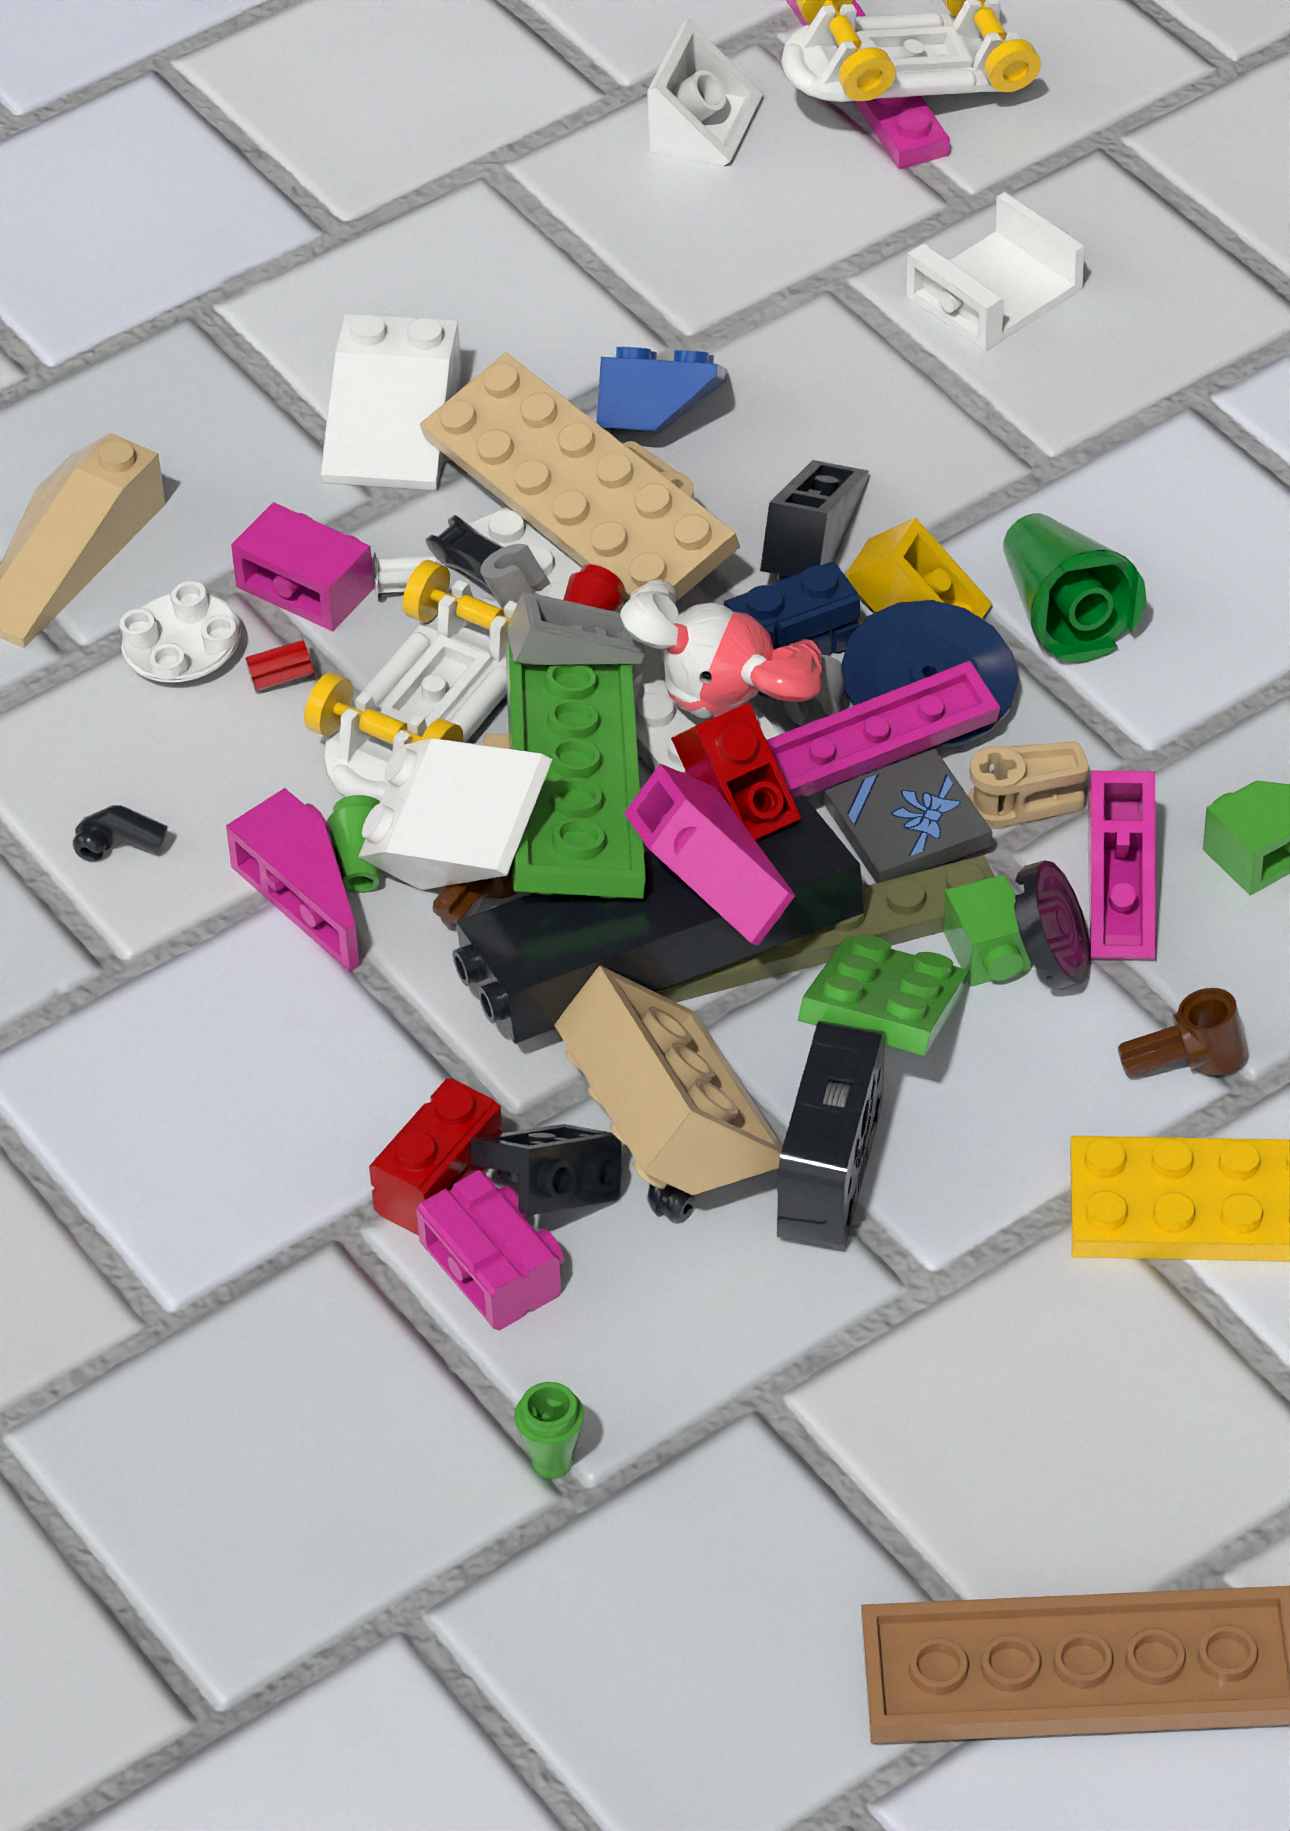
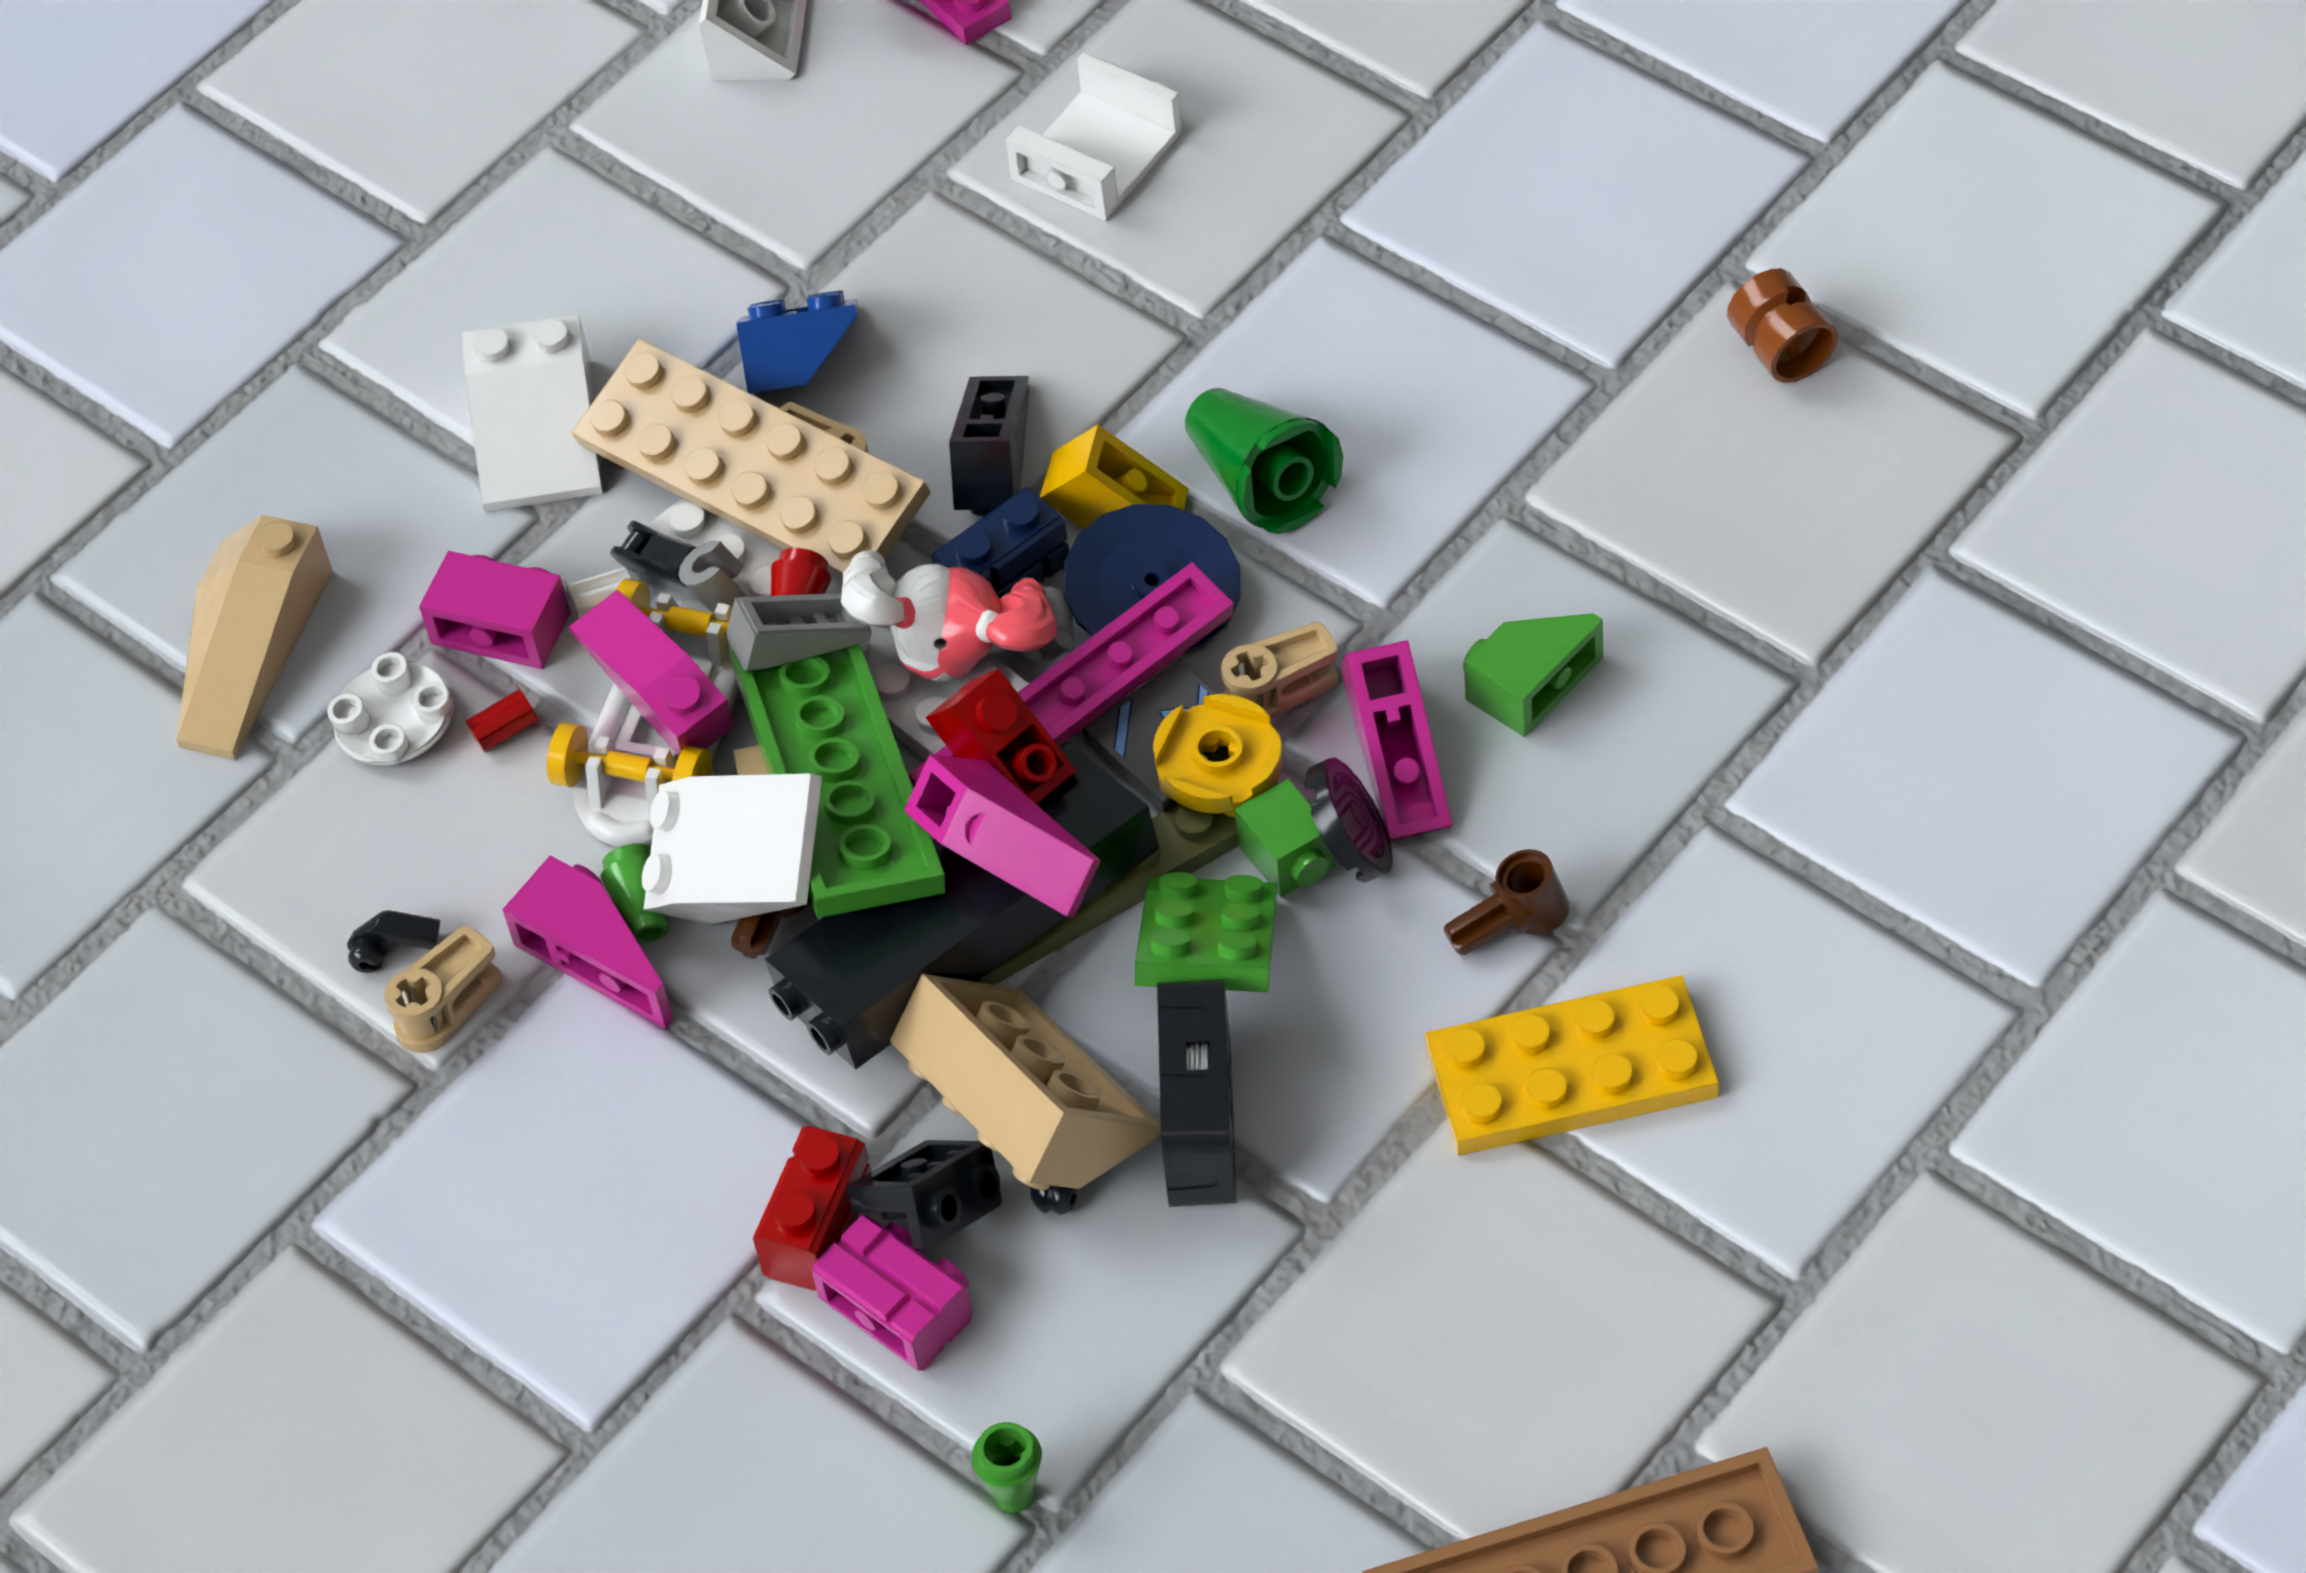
camera: 10 degrees left, 5 degrees up
none -> tan piece [384,925,503,1053]
none -> dark pink slope [568,589,735,757]
none -> yellow plate [1153,694,1283,817]

